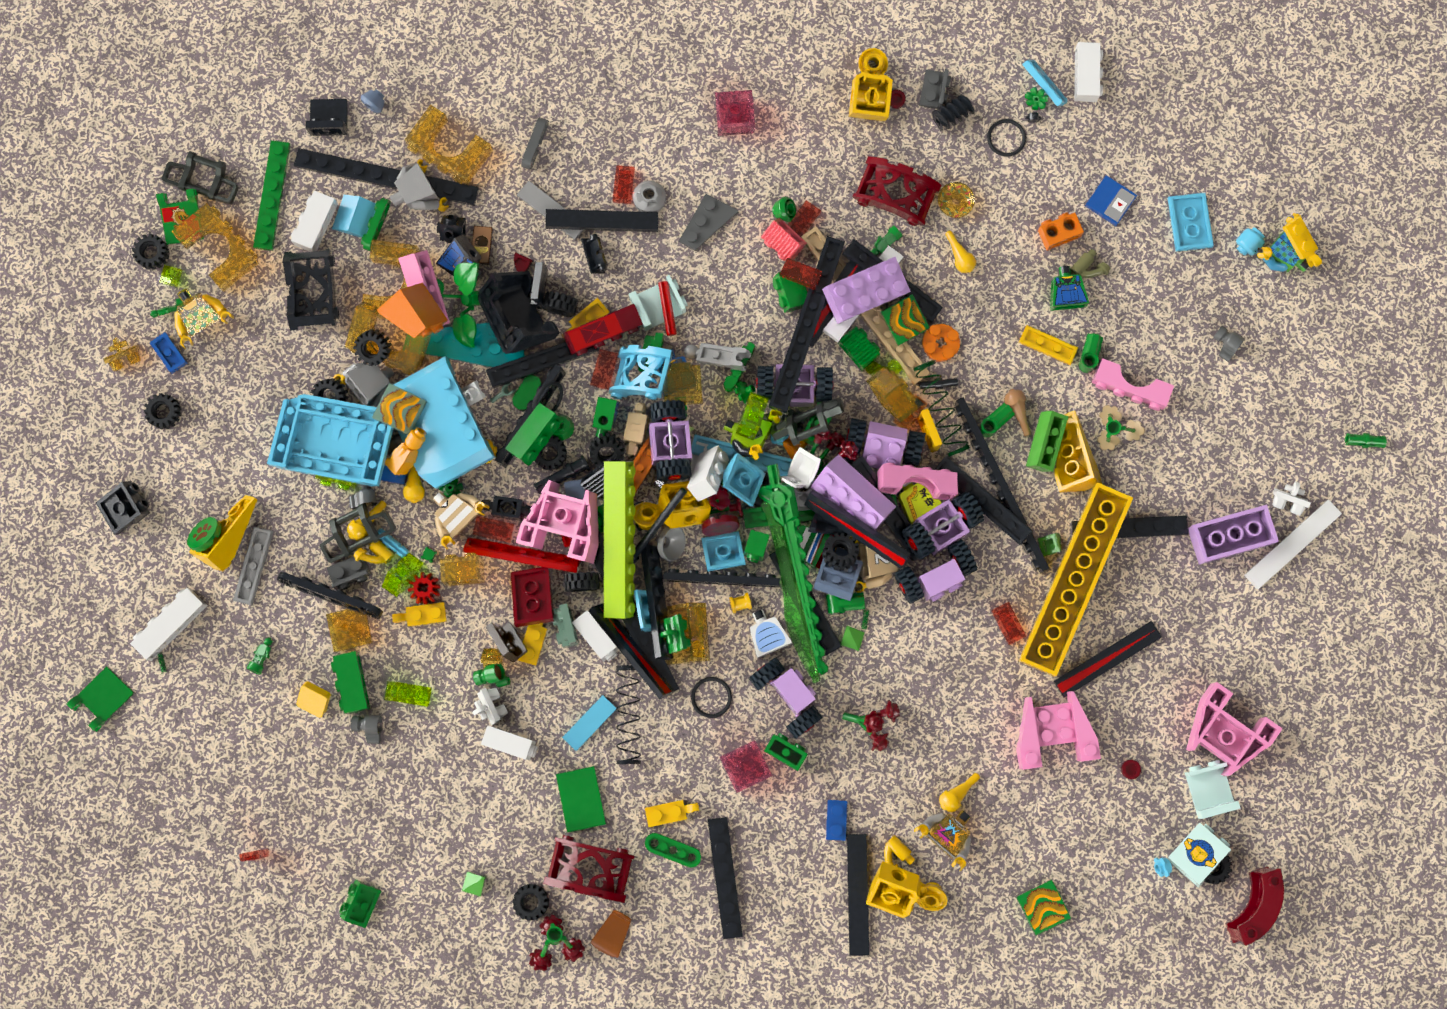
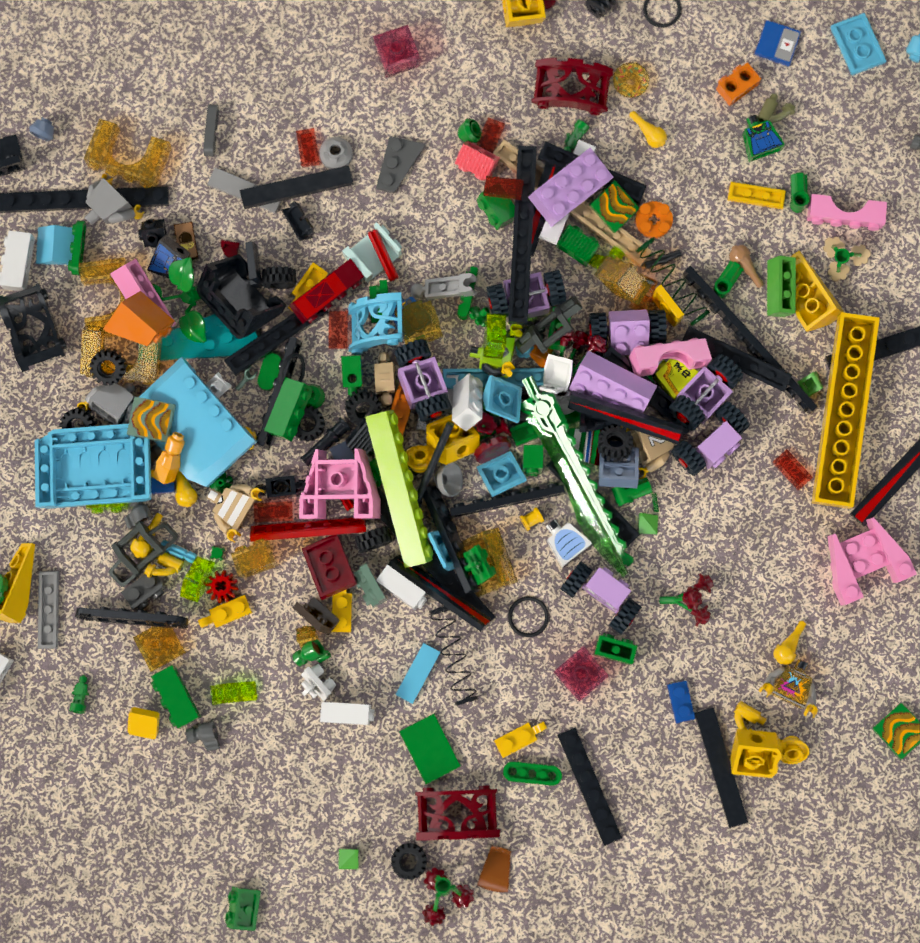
camera: 15 degrees left, 0 degrees up
clear red tile [239,849,269,862] -> none

